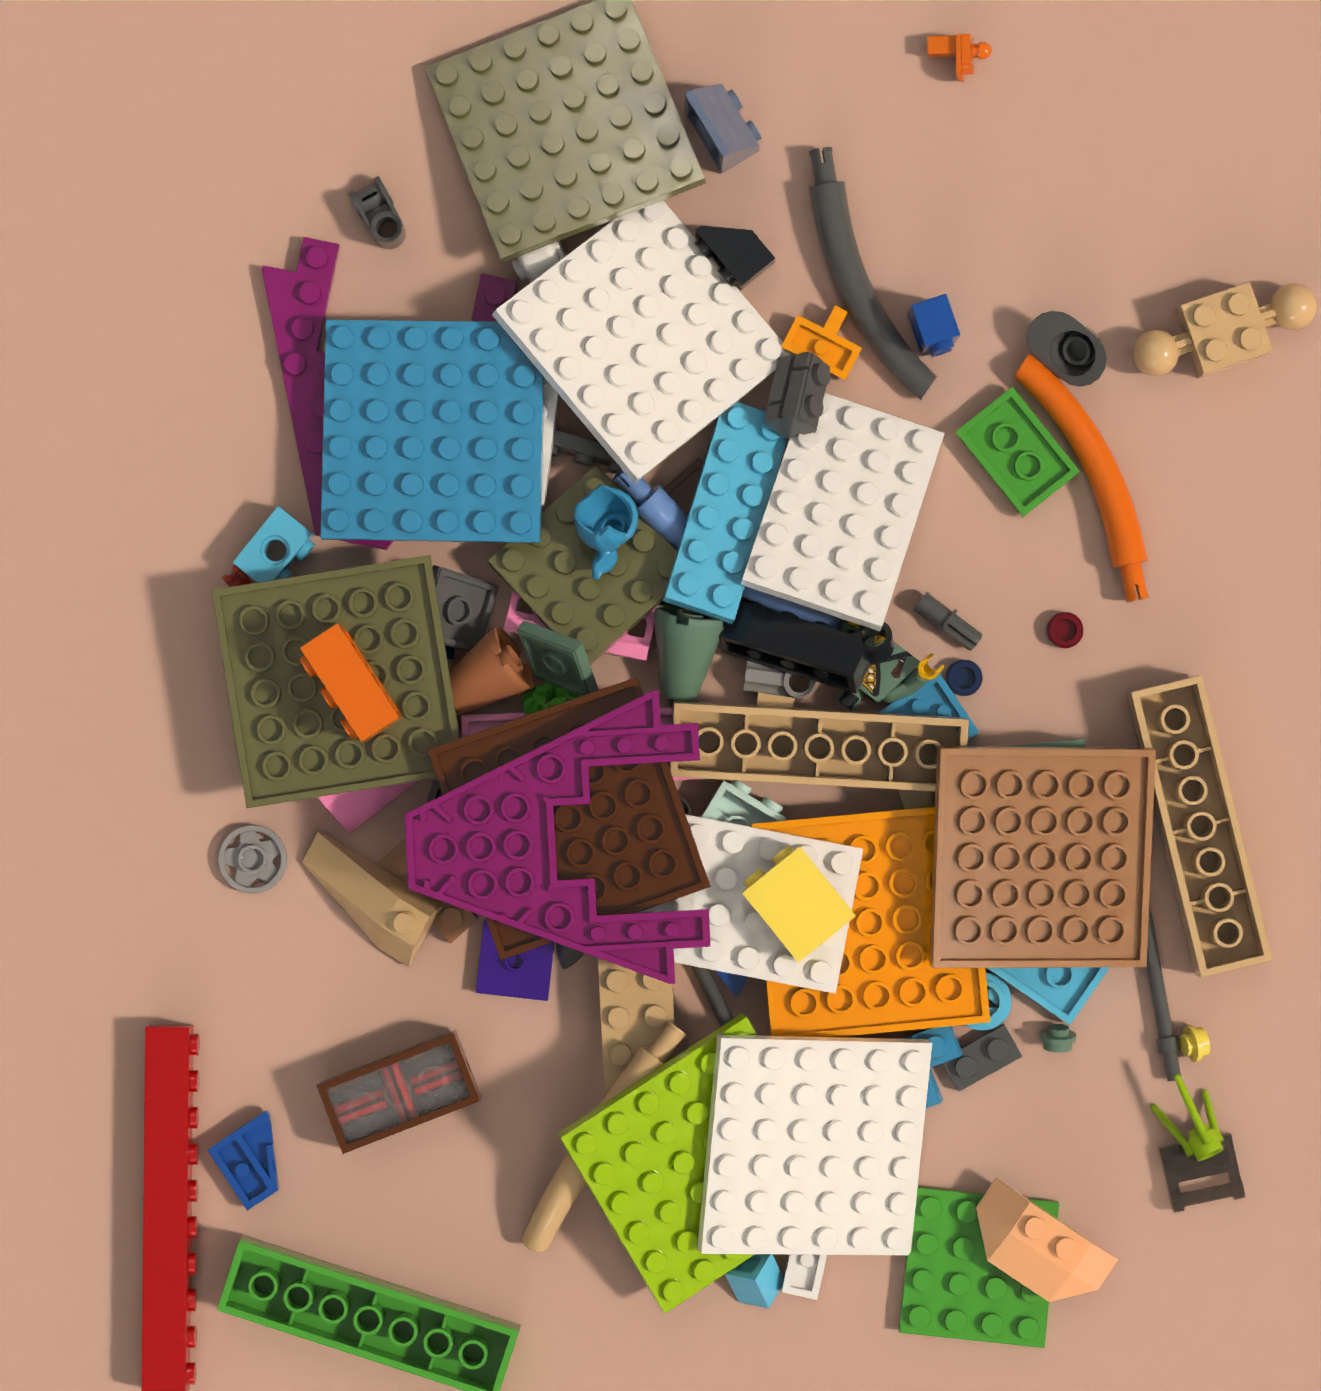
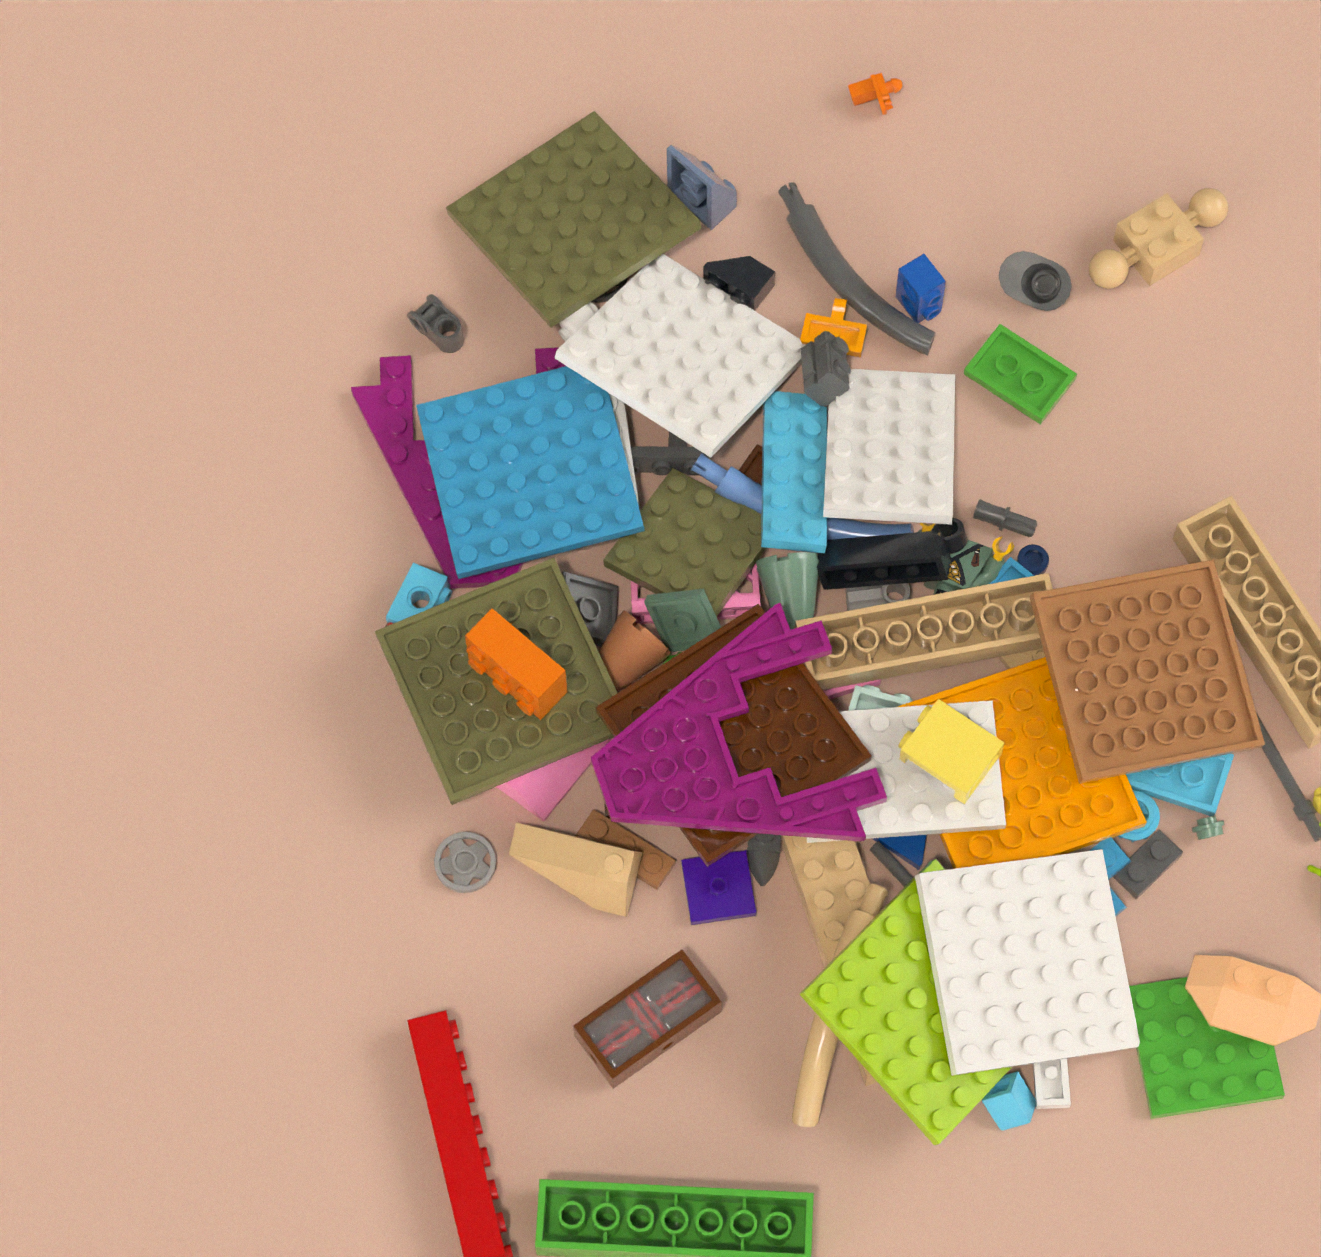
camera: 20 degrees left, 20 degrees down
blue wing [207,1110,279,1211] -> none
dark azure hair [574,484,638,580] -> none
orange animal [1014,353,1149,603] -> none
dark red tile [1046,612,1084,649] -> none

